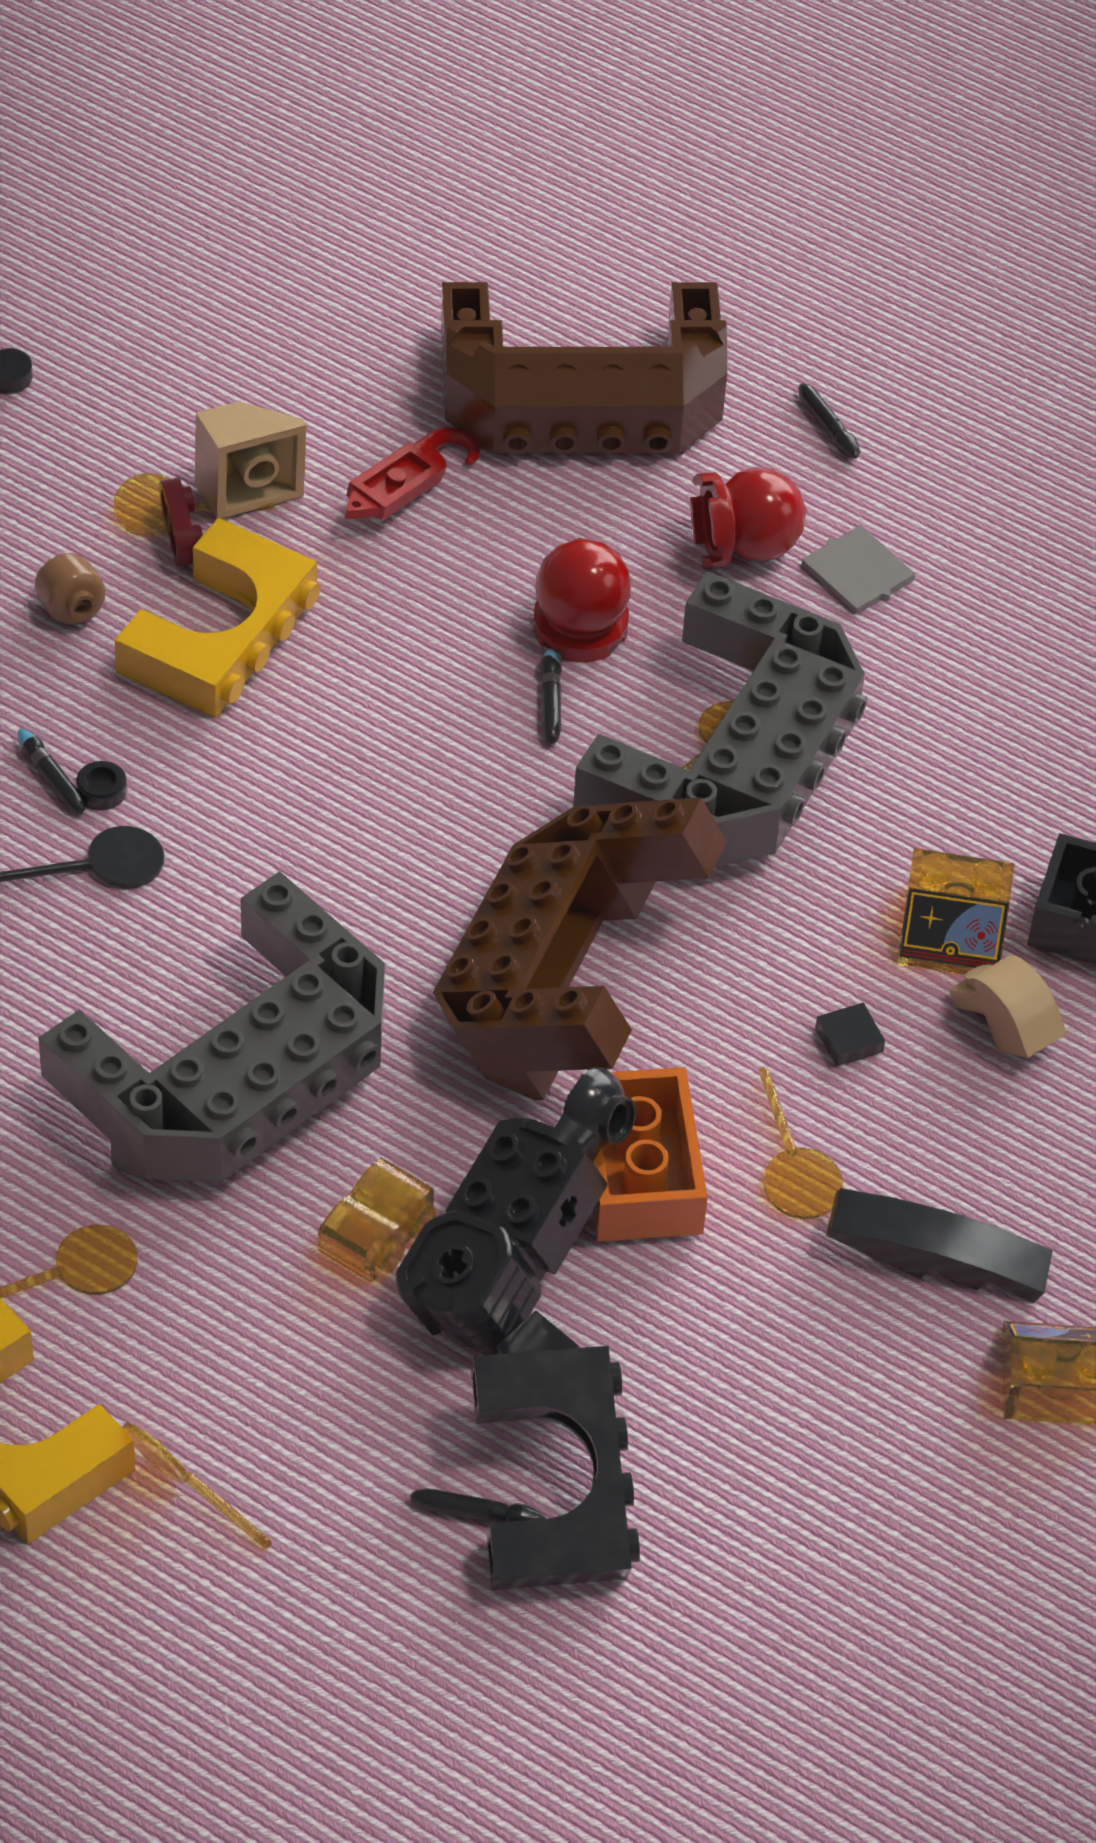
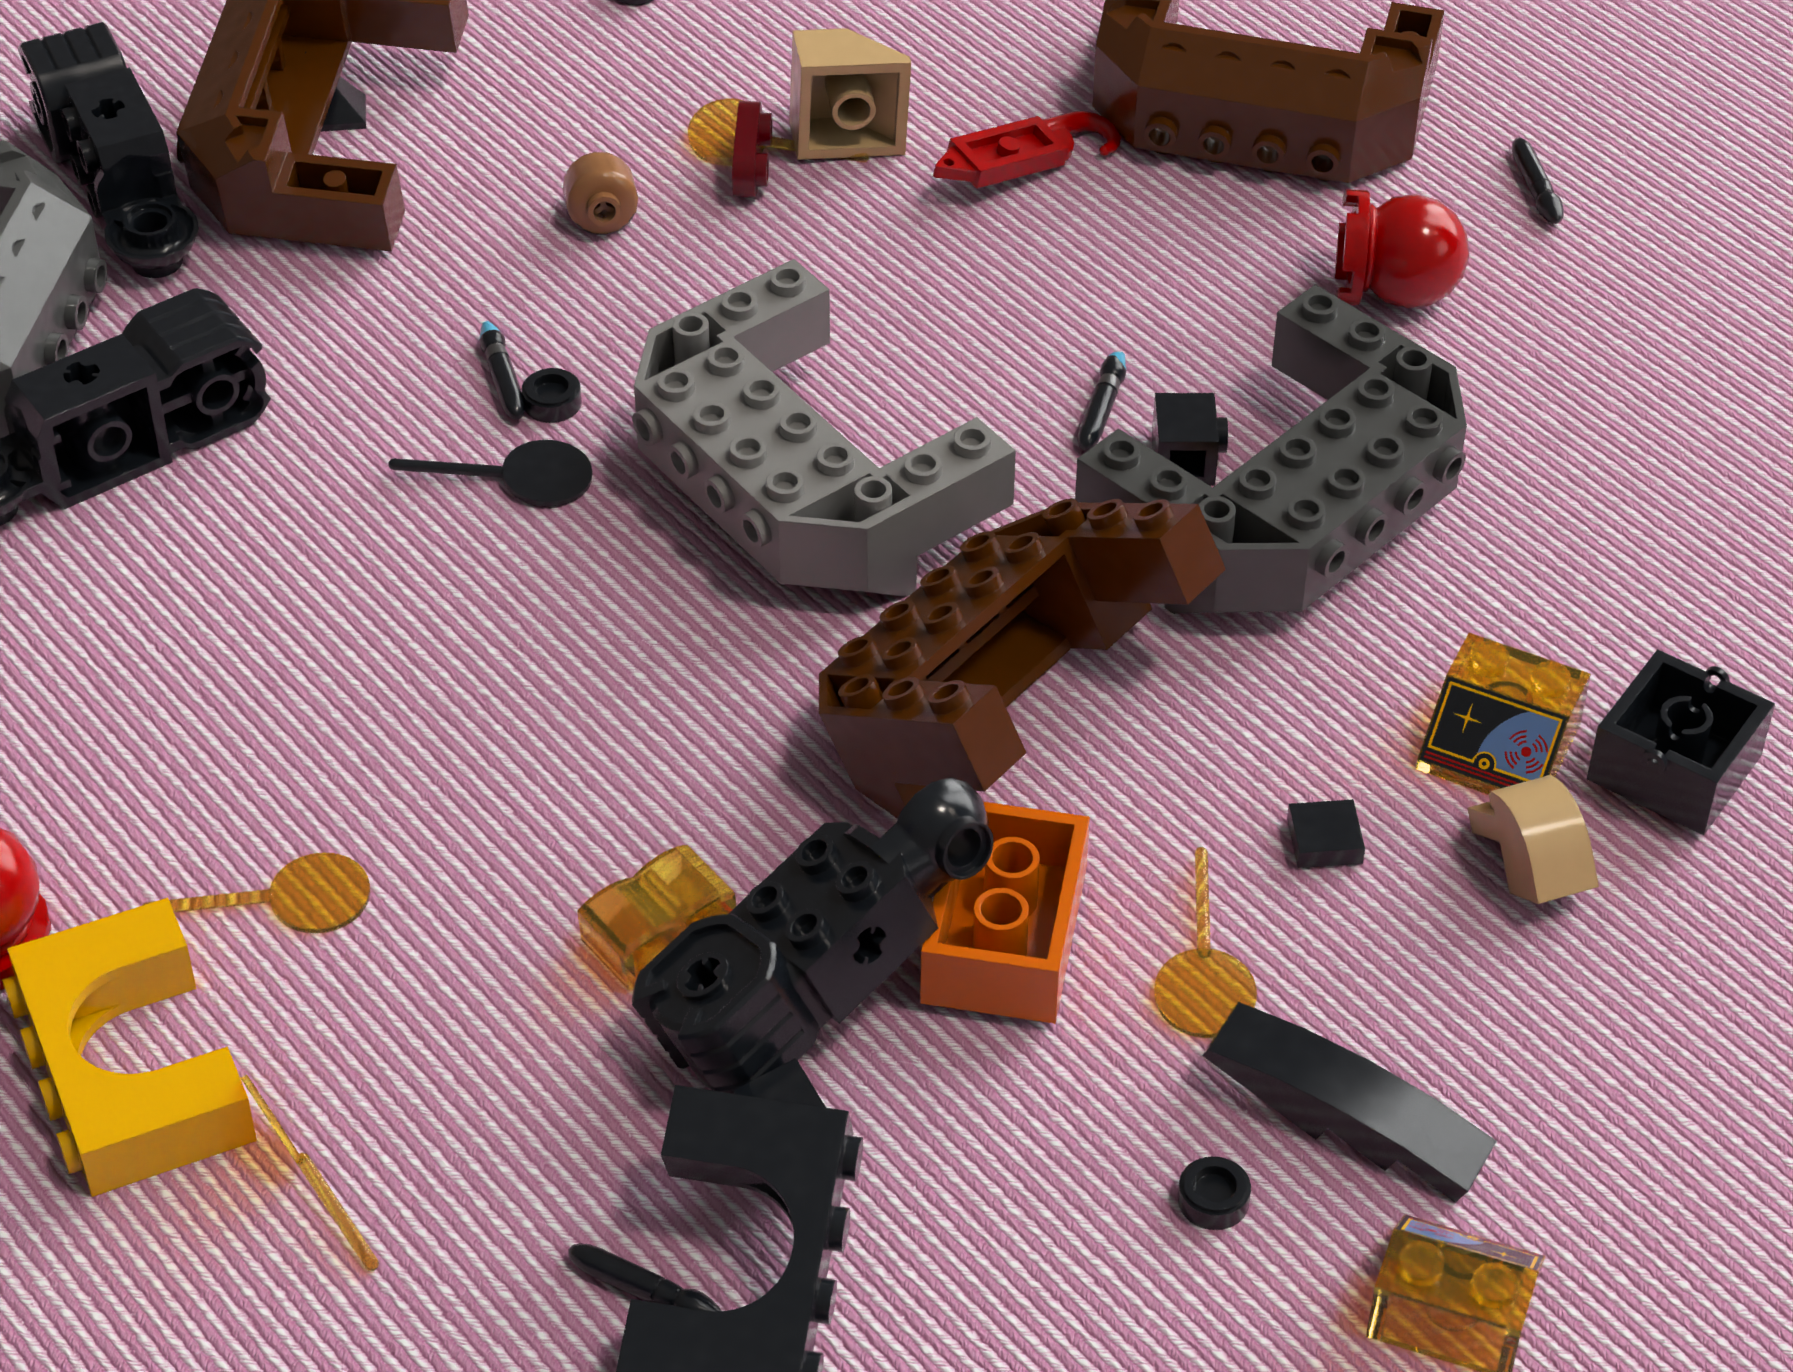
camera: 20 degrees right, 5 degrees down
dark grey wedge [38,871,385,1182] -> none
yellow arch [114,517,320,718] -> none
red tile [533,538,631,663] -> none
light grey piece [801,525,916,615] -> none
none -> light grey wedge [632,259,1016,597]
none -> black brick [1152,393,1228,486]
none -> black tile [1178,1156,1251,1230]

